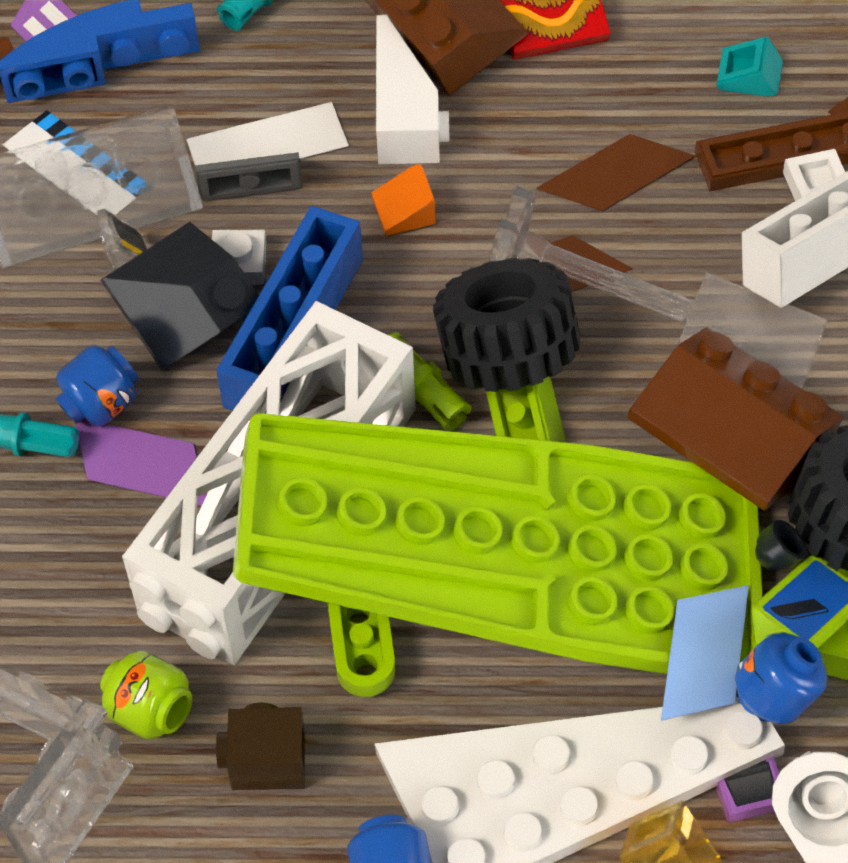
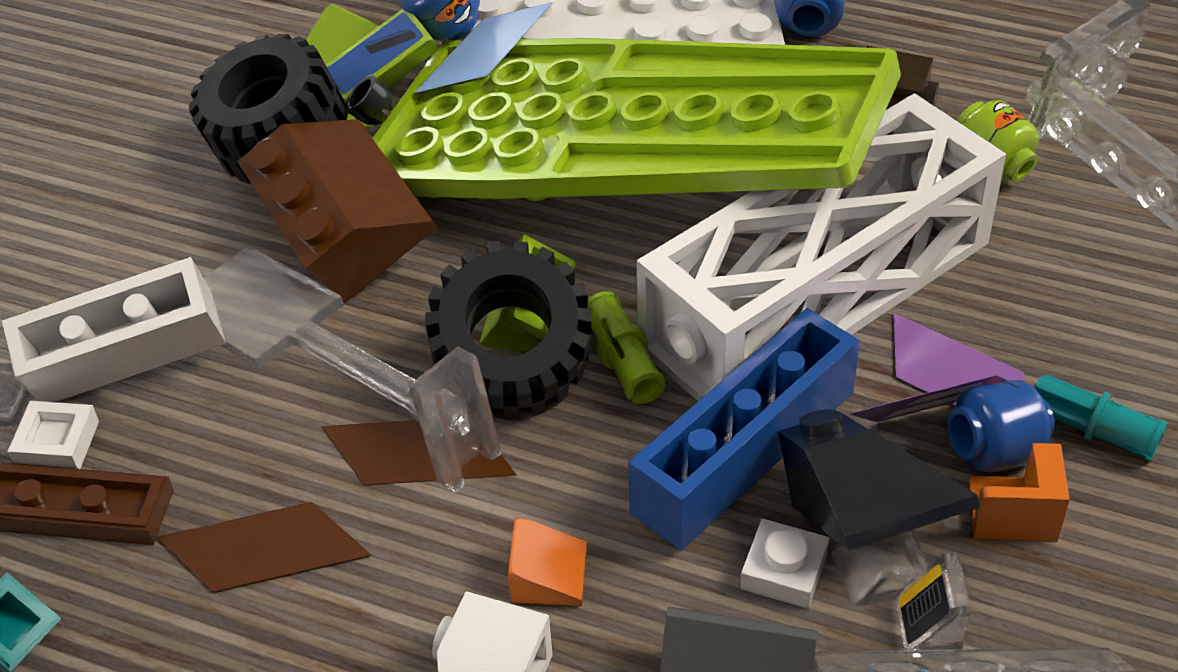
camera: 160 degrees left, 10 degrees down
none -> medium lavender sticker [848,375,1007,423]
none -> orange panel [968,443,1070,542]

